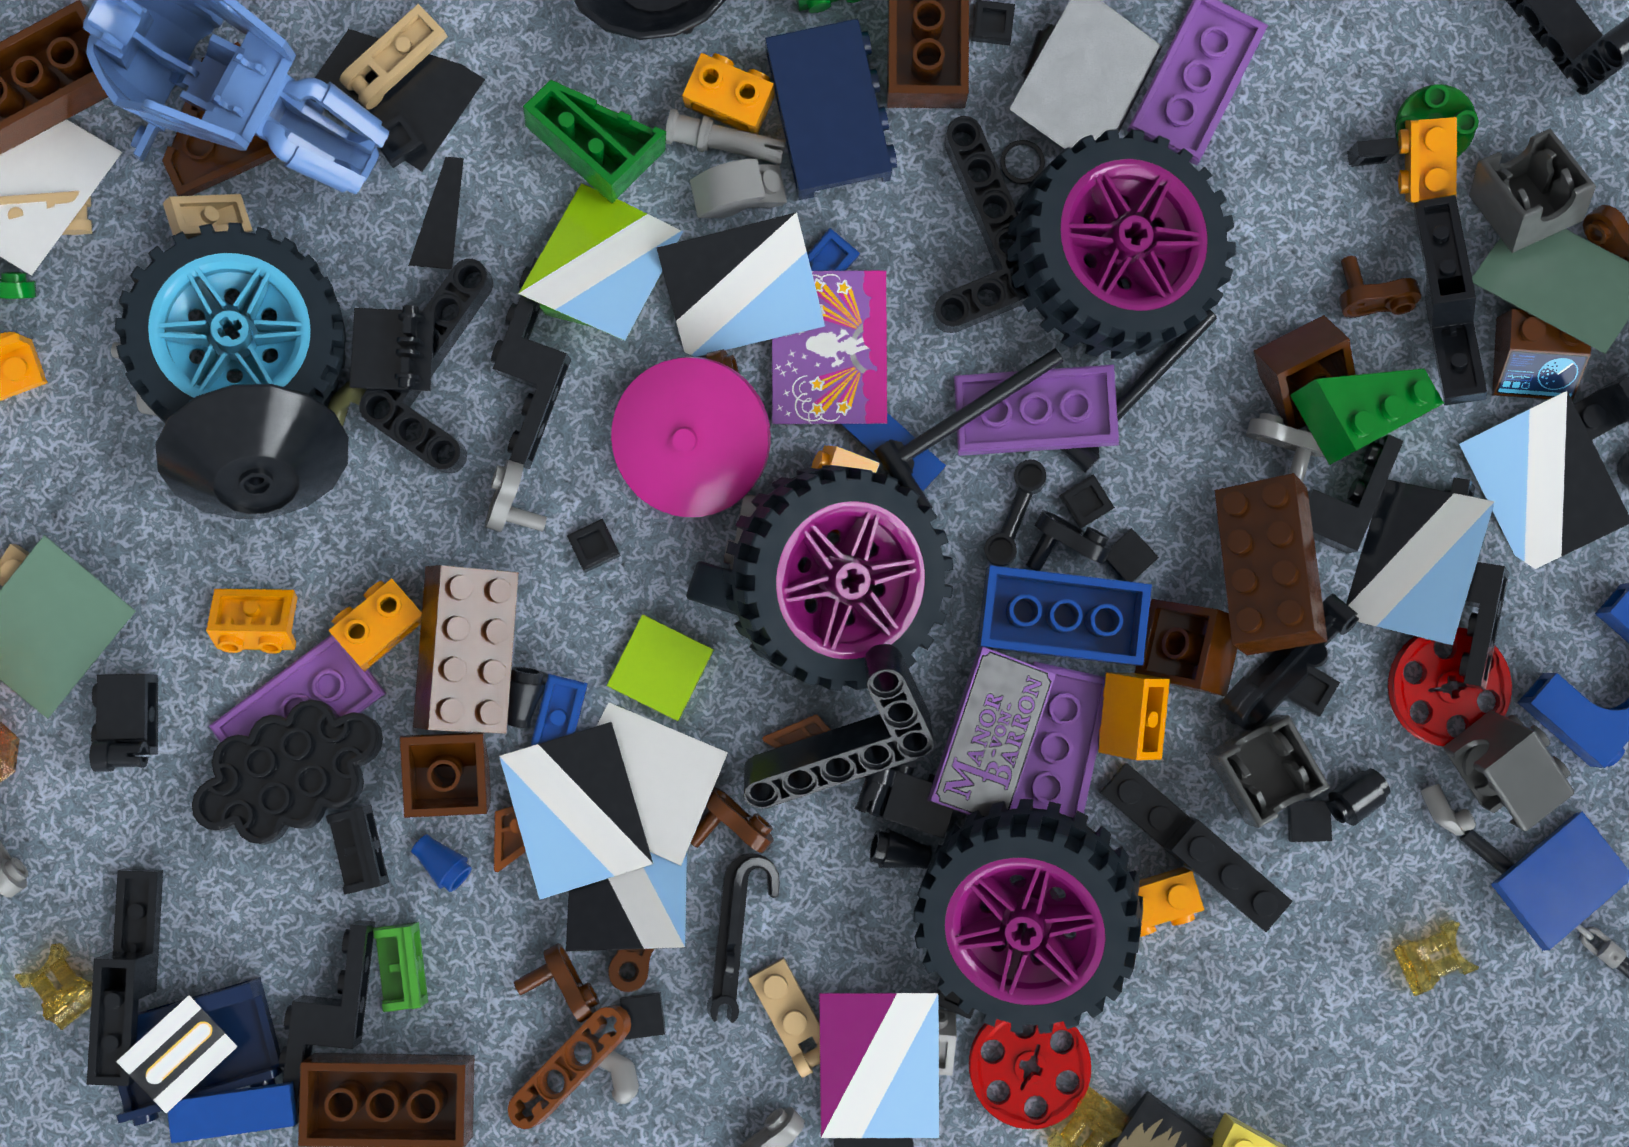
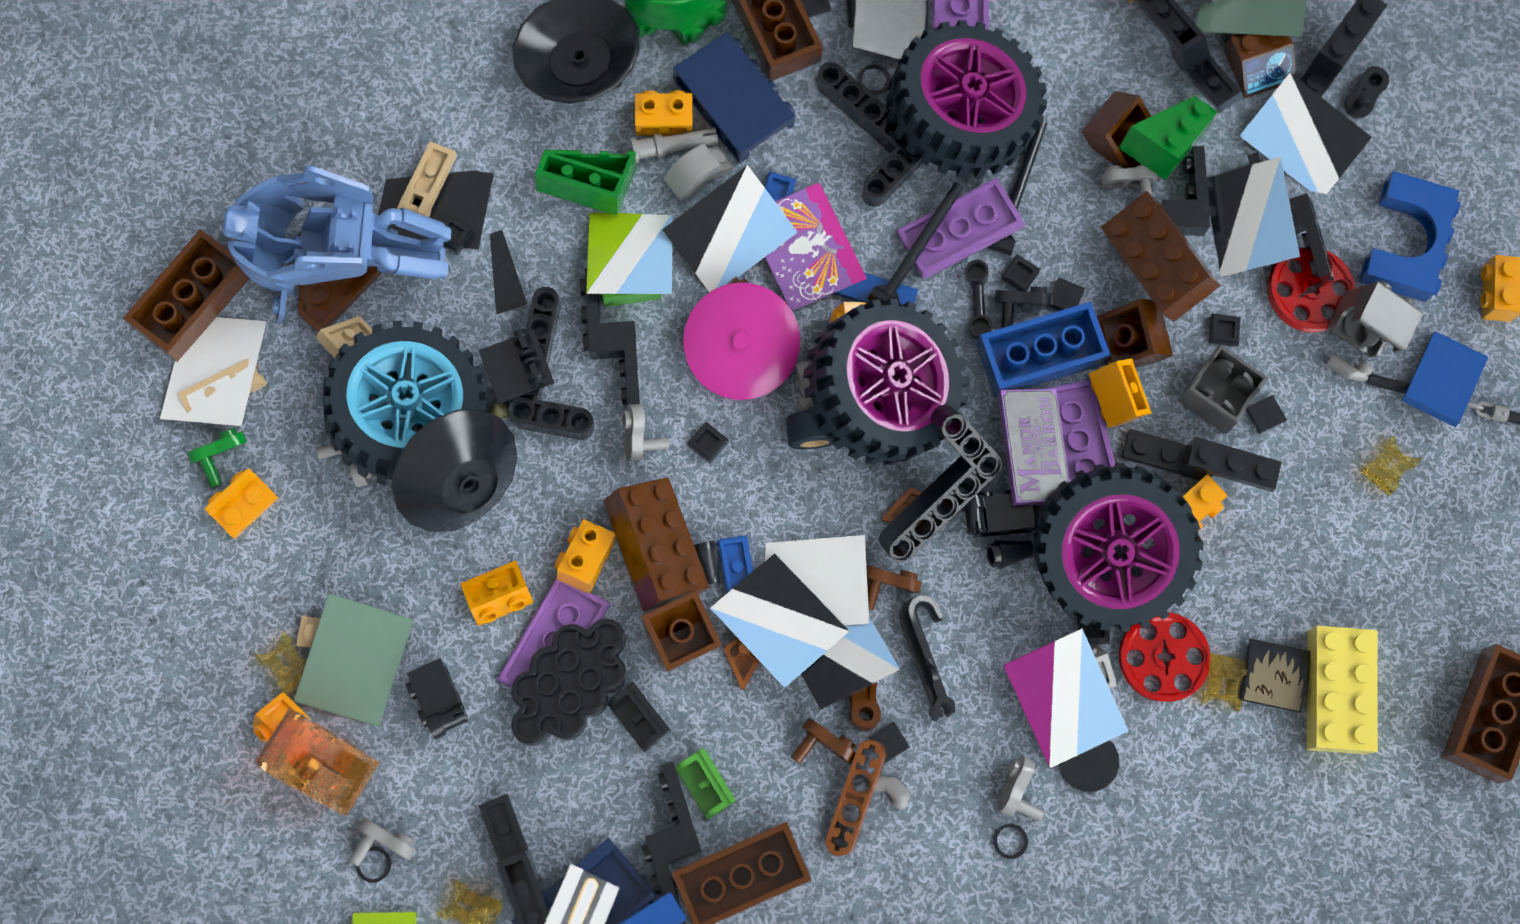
camera: 35 degrees left, 10 degrees down
blue cone [411,834,472,892] -> none
lime tile [607,614,714,721] -> none
tan plate [748,957,820,1078] -> none
black piece [1219,593,1359,730] -> none
black brick [1328,768,1391,826] -> none
reddish brown piece [1339,256,1422,318] -> none

